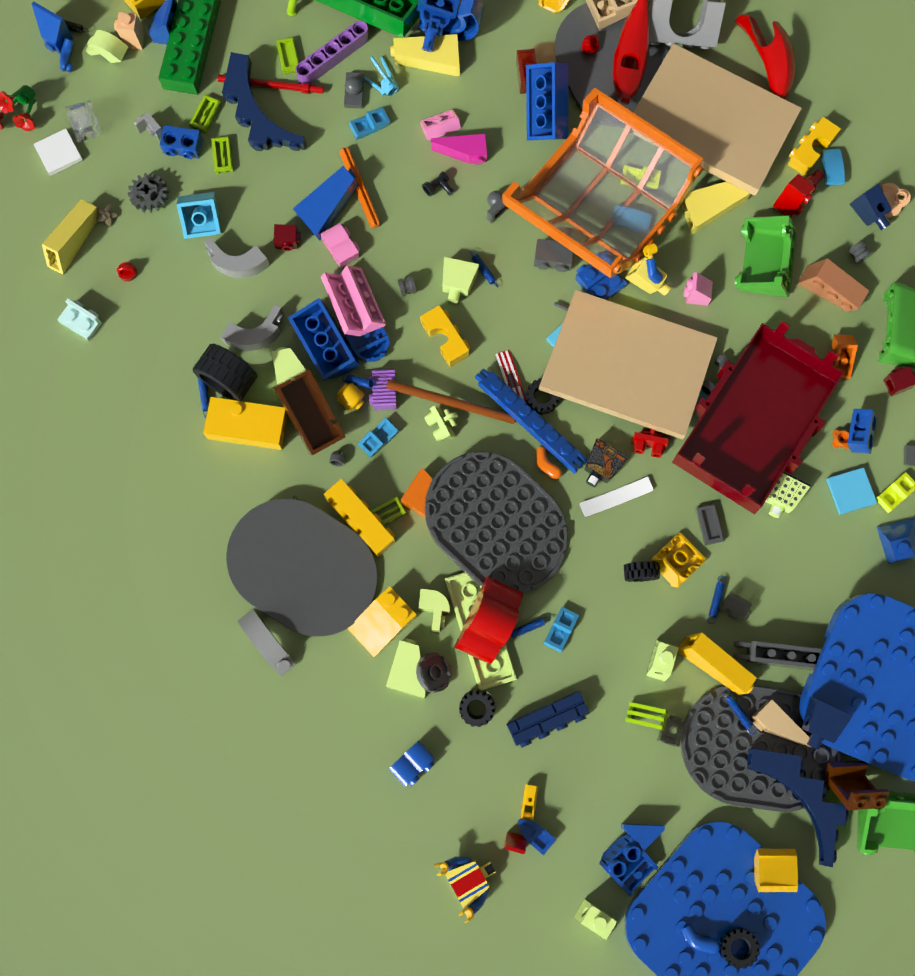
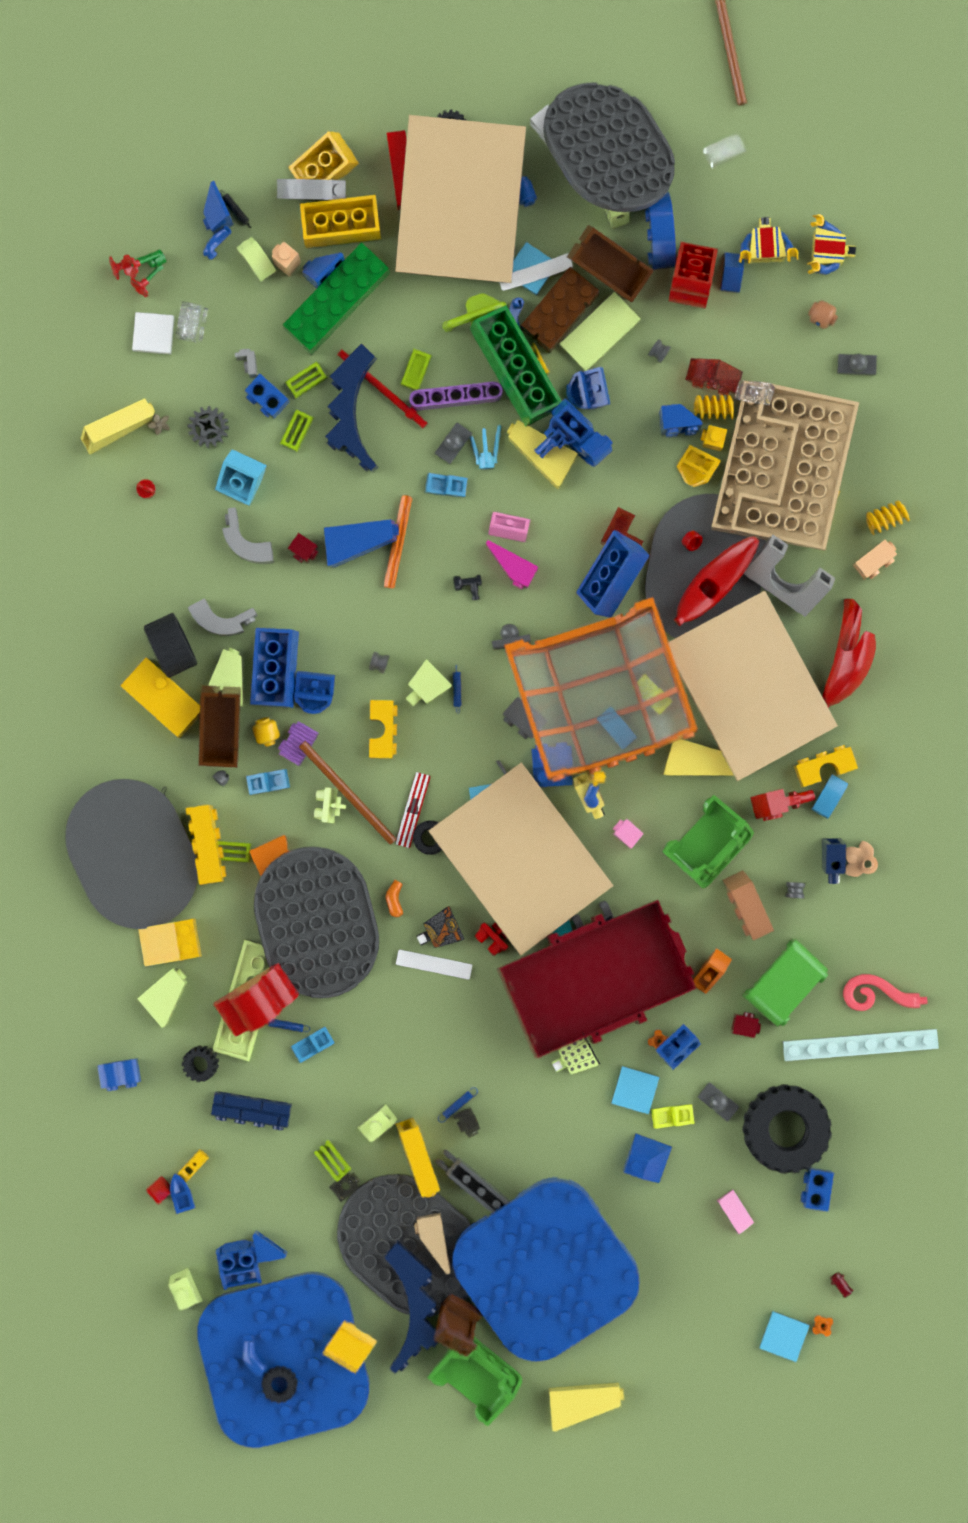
camera: 35 degrees right, 10 degrees up
light aqua bracket [57,298,102,341] -> none
blue piece [197,377,210,418] -> none
light grey arch [238,609,296,676] -> none
bright pink brick [321,223,360,268] -> none
bright pink slope [321,265,386,336] -> none
blue piece [342,374,377,389] -> none
dark grey tile [416,652,451,693] -> none
yellowish green brick [418,589,450,632] -> none
torso [434,856,496,923] -> none
blue hinge [475,369,587,473] -> none
black tyre [624,561,660,582] -> none
yellow slope [651,533,706,587] -> none
dark grey tile [696,504,725,545] -> none
blue piece [723,689,756,735] -> none
dark blue torso [802,697,852,750] -> none

